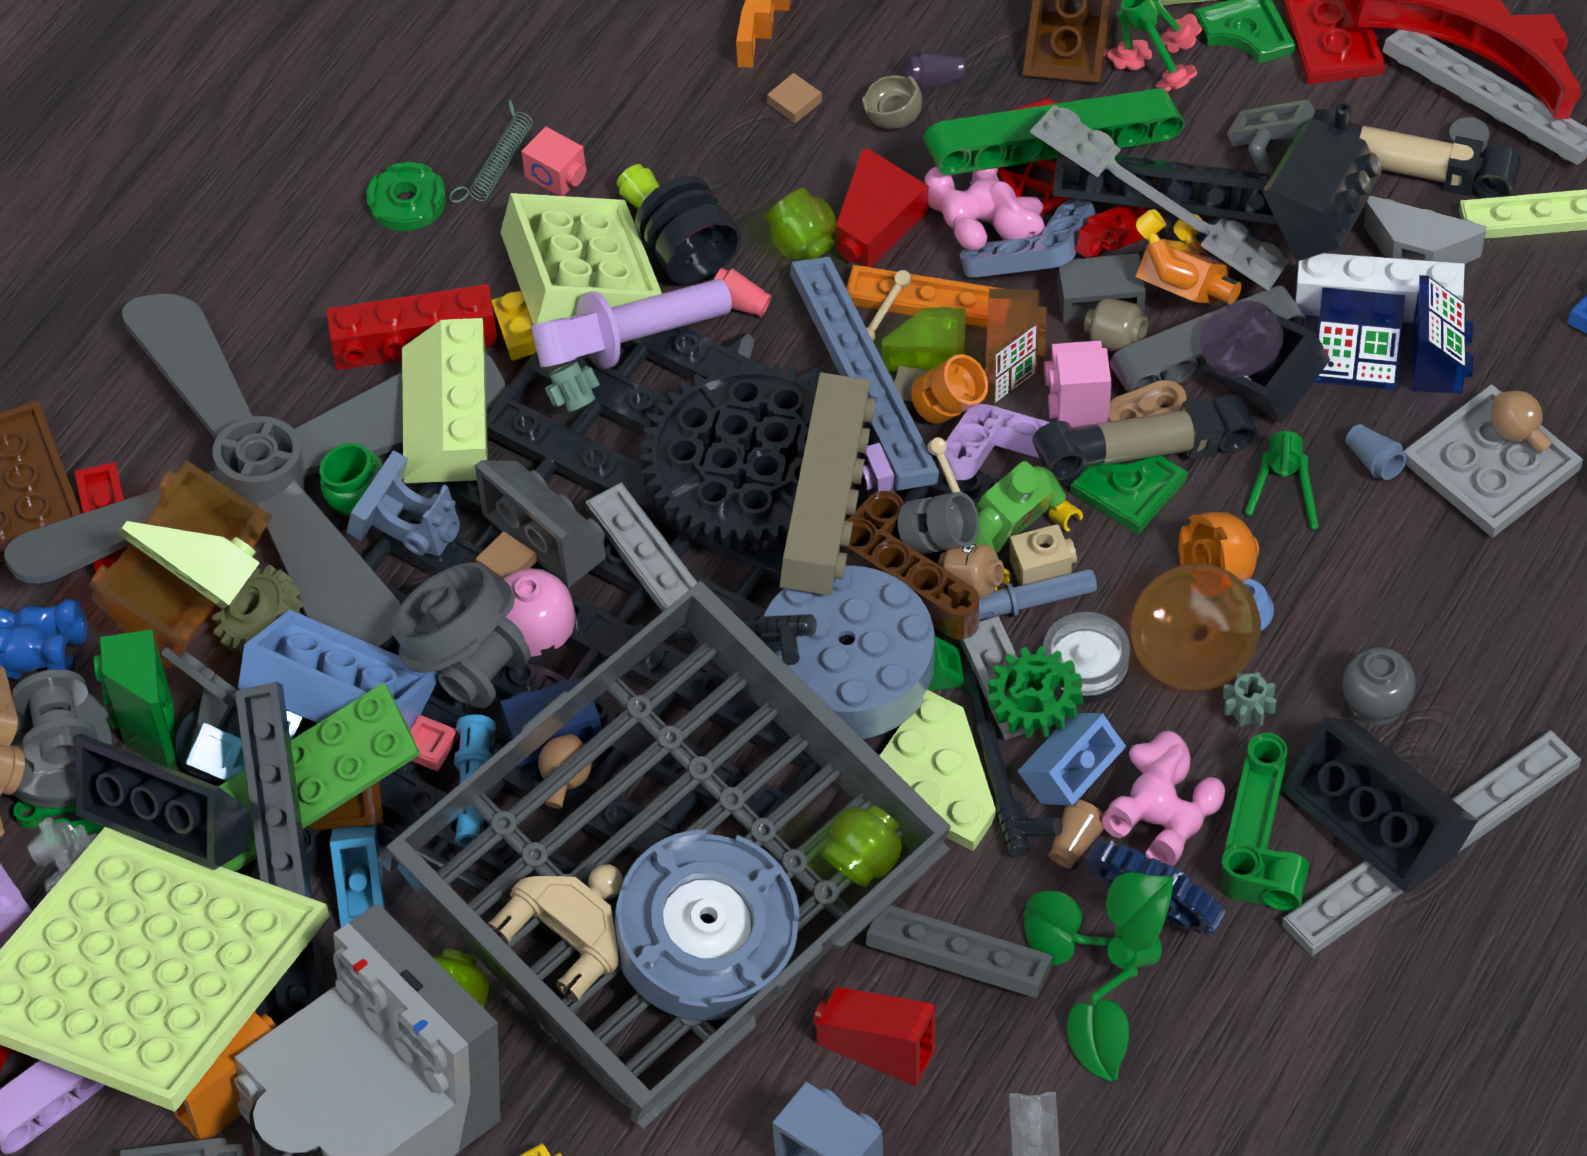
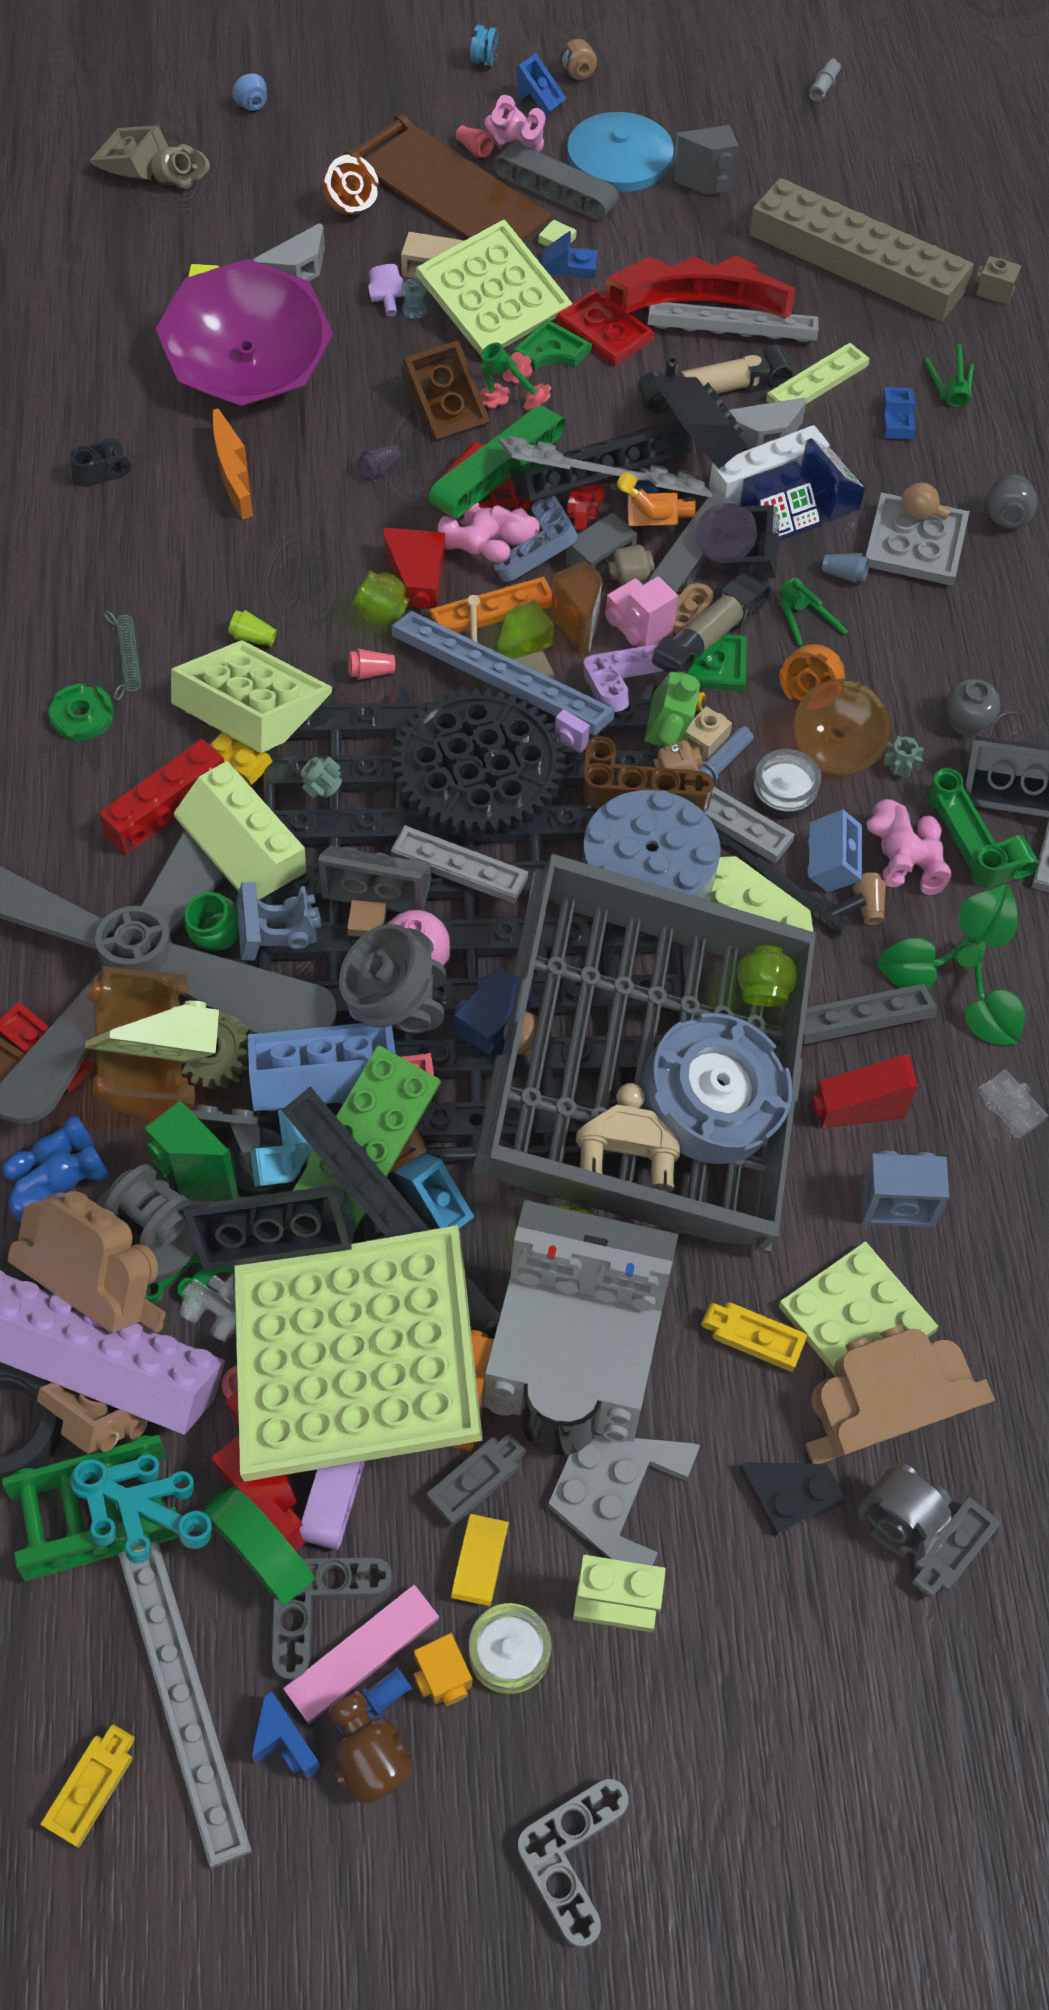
camera: 40 degrees left, 5 degrees up
dark azure pin [454,715,496,847] -> none
coral brick [521,127,586,196] -> none
lavender piece [531,278,732,369] -> none
black piece [623,614,817,665] -> none
black wheel [635,176,742,285] -> none
medium nougat tile [767,73,822,124] -> none
dark tan brick [780,372,876,595] -> none
dark tan hair [862,75,922,130] -> none
dark grey wheel [898,492,979,554] -> none
orange wheel [911,354,988,424] -> none
tan hinge [928,437,961,493] -> none
green gear [987,646,1083,738] -> none
dark blue gear [1085,840,1226,936] -> none
dark grey plate [1227,99,1315,174] -> none
dark grey tile [1448,117,1489,152] -> none

